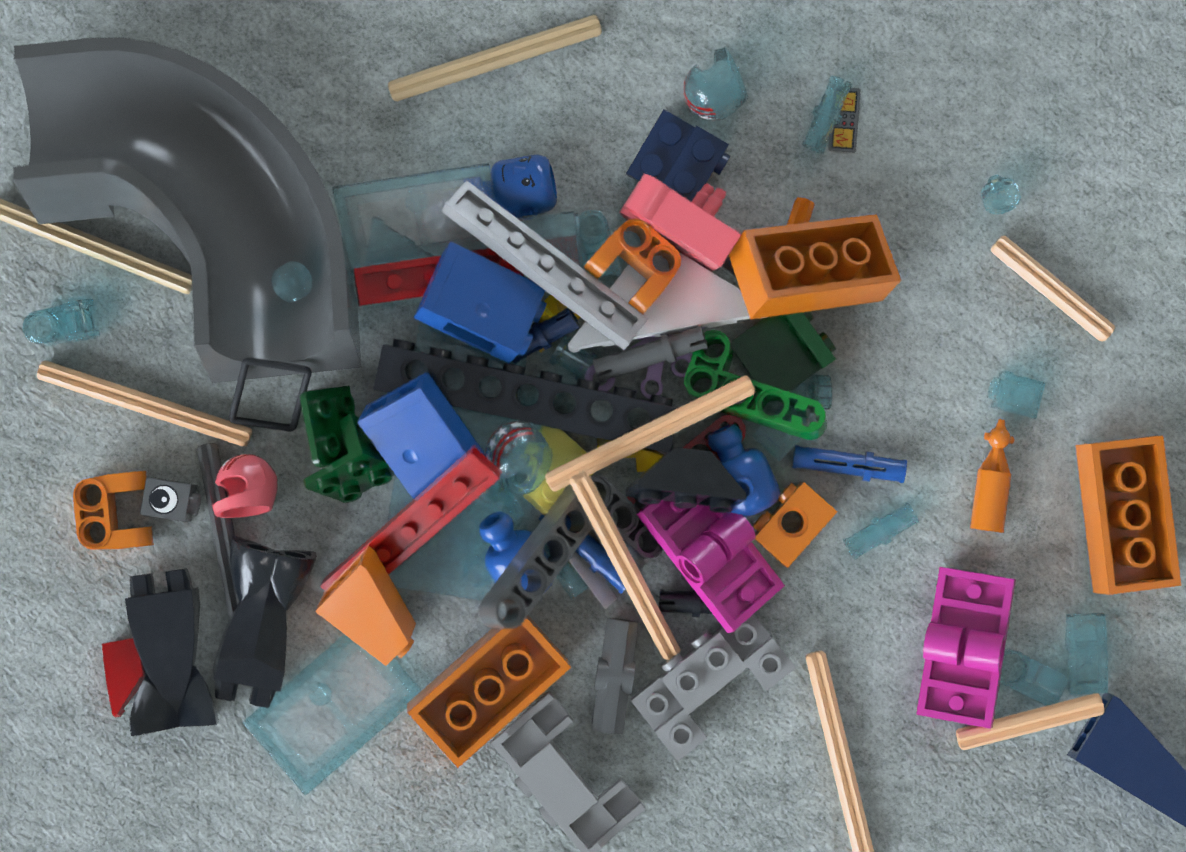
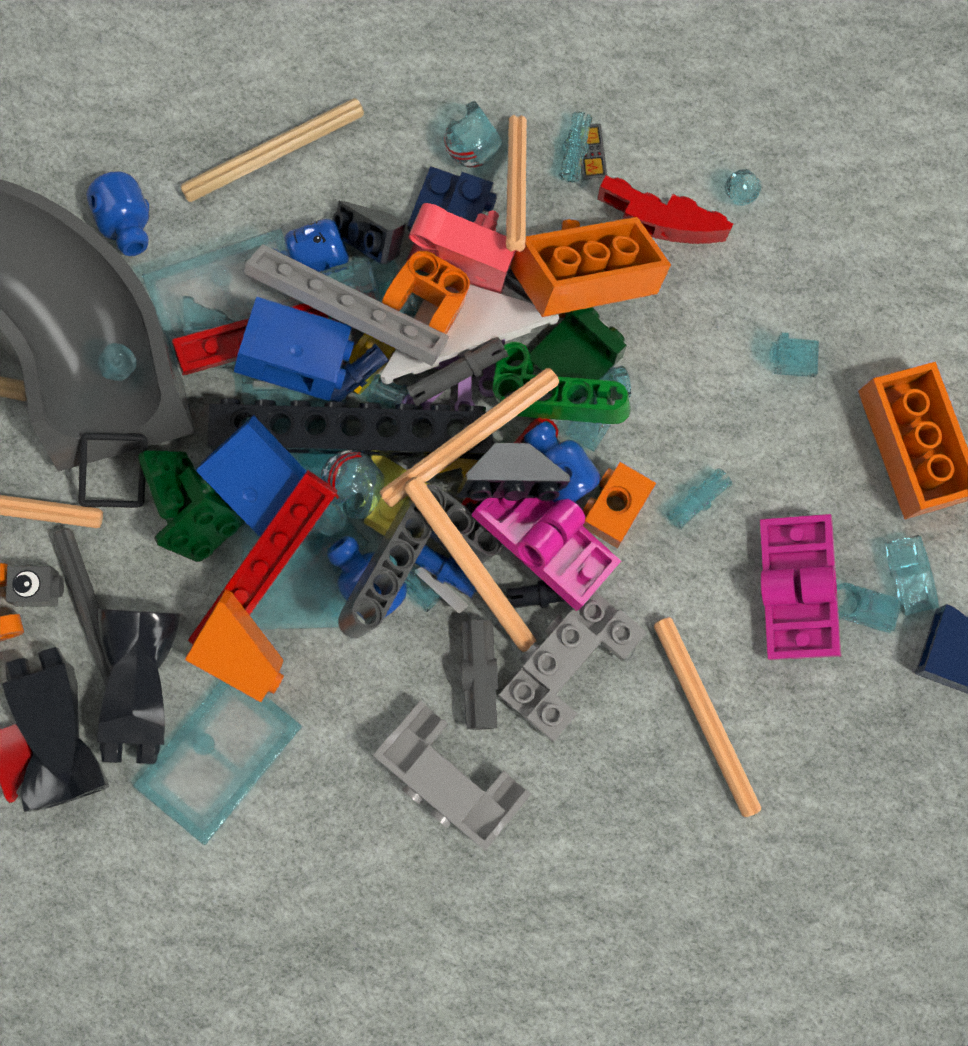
camera: 10 degrees left, 10 degrees down
coral helmet [212,454,278,518] -> none
orange brick [407,615,571,768] -> none
blue pin [792,445,907,483] -> none
light nougat axle [956,693,1105,750] -> none
orange wheel [970,419,1014,533] -> none
light nougat axle [991,236,1115,341] -> none
none -> blue piece [86,171,149,256]
none -> black slope [332,201,406,264]
none -> light nougat axle [506,115,527,252]
none -> red slope [597,175,734,244]

